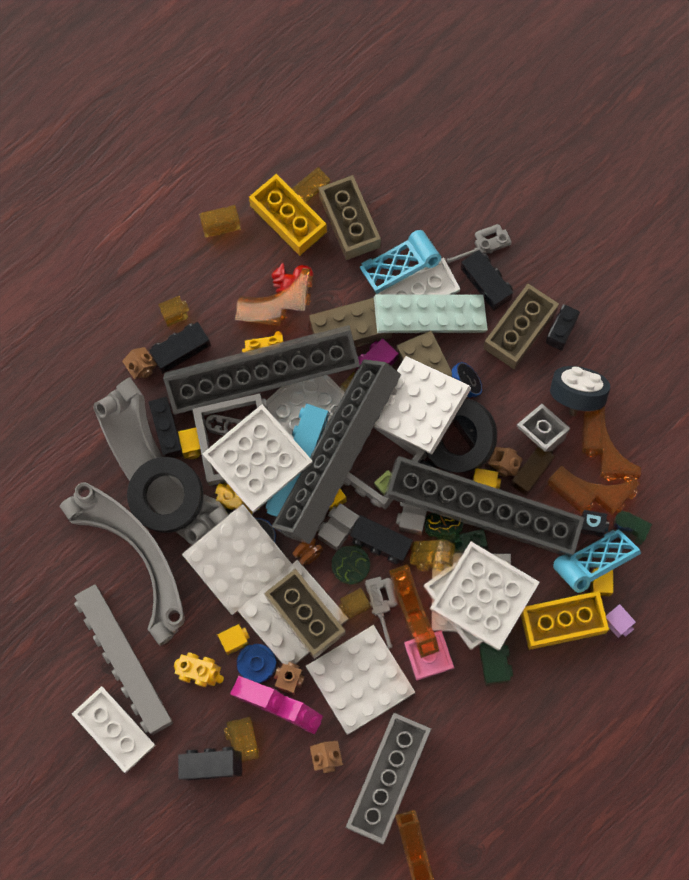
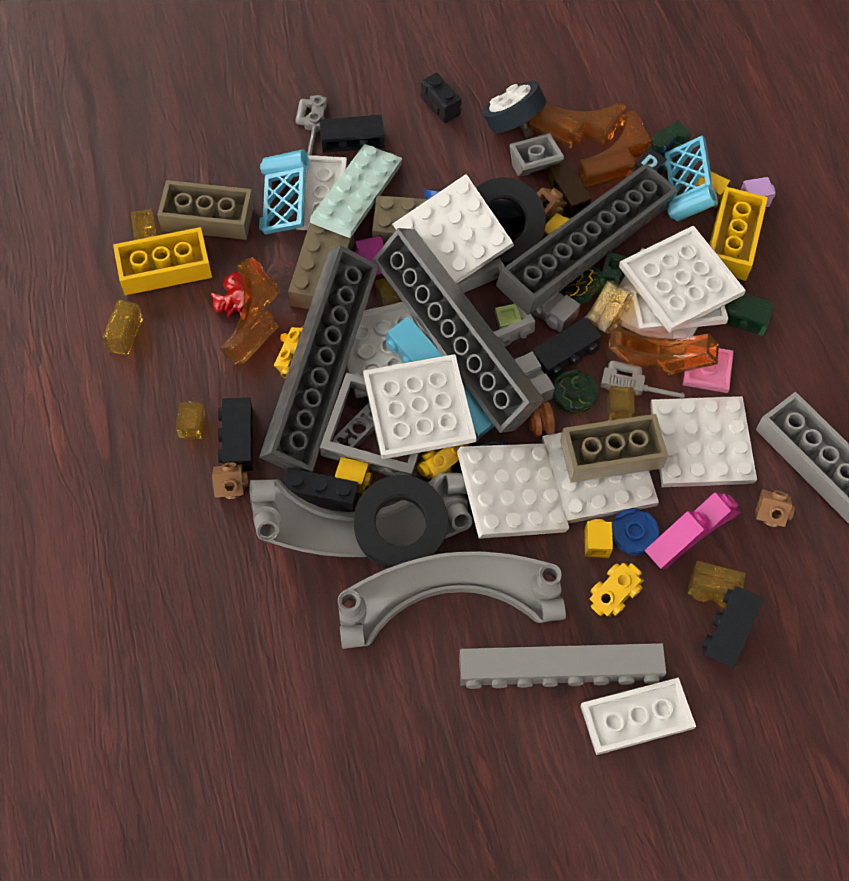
camera: 65 degrees left, 10 degrees down
medium nougat brick [274,662,304,695] -> none
dark tan brick [483,284,559,369] -> none

